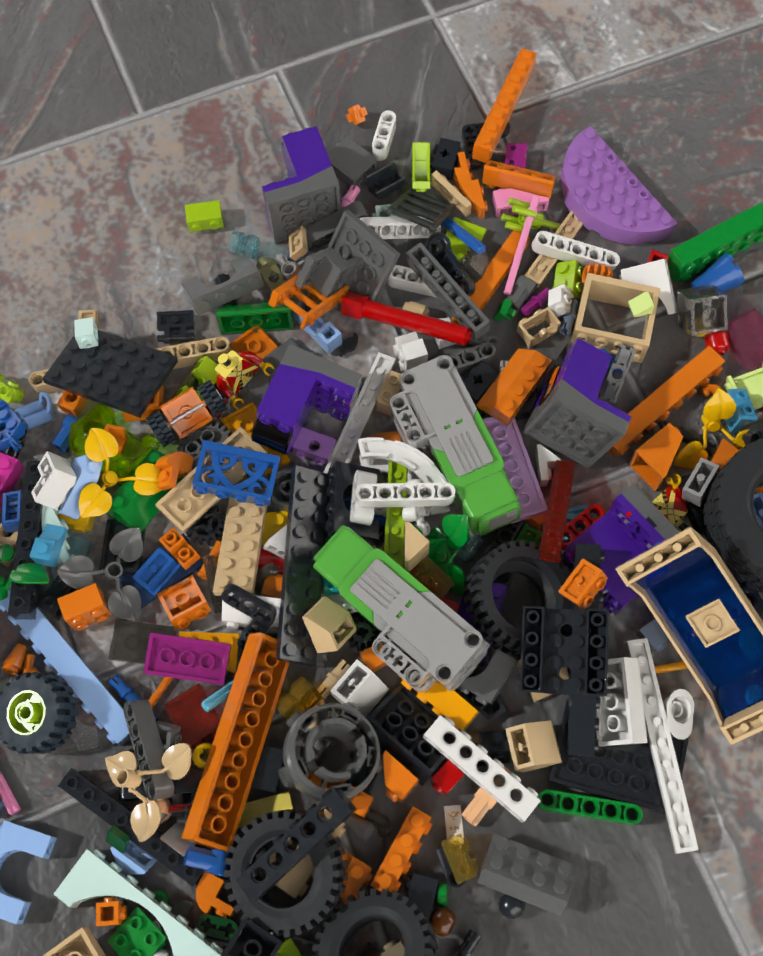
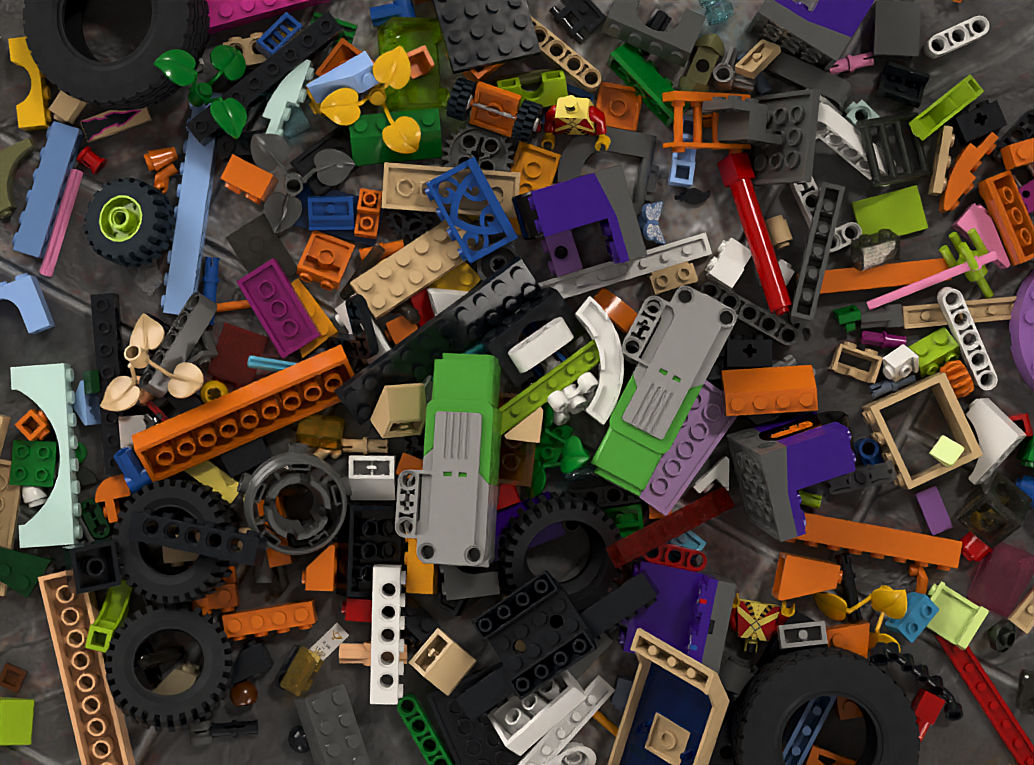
camera: 45 degrees right, 20 degrees up
dark azure arch [29,524,67,567] -> none
white brick [31,451,77,510] -> none
orange brick [155,451,194,491] -> none
white beam [356,482,455,508] -> none
black beam [426,232,475,296] -> none
green tile [437,882,448,906] -> none
blue axle [442,217,486,254] -> none
orange bracket [558,558,608,610] -> none
none -> medium lavender tile [914,485,953,536]

